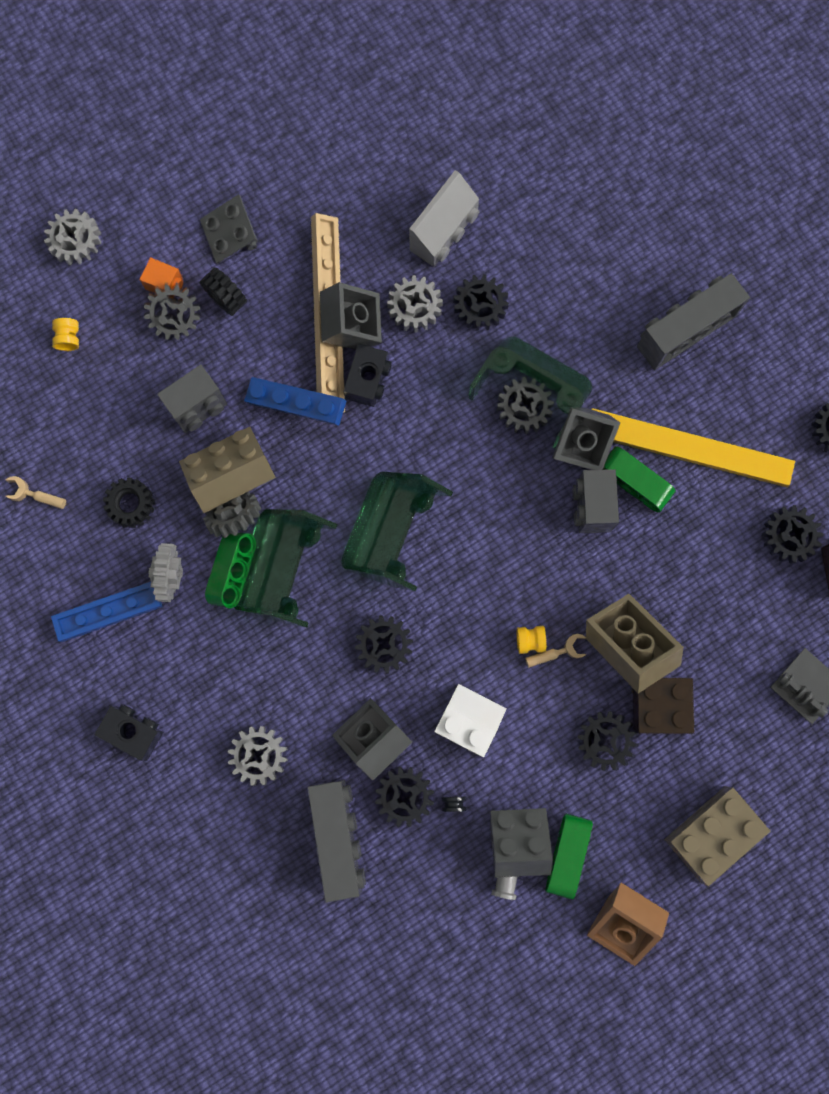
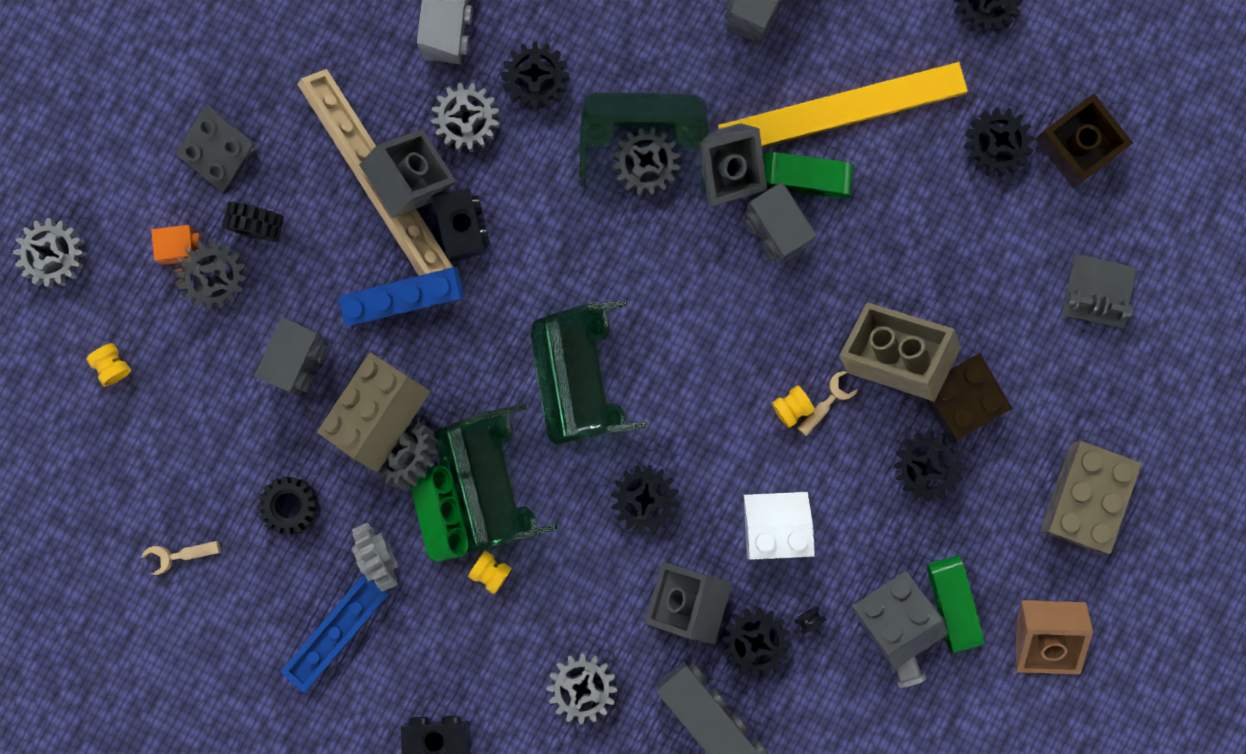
camera: 30 degrees left, 5 degrees up
none -> yellow wheel [468,550,512,594]

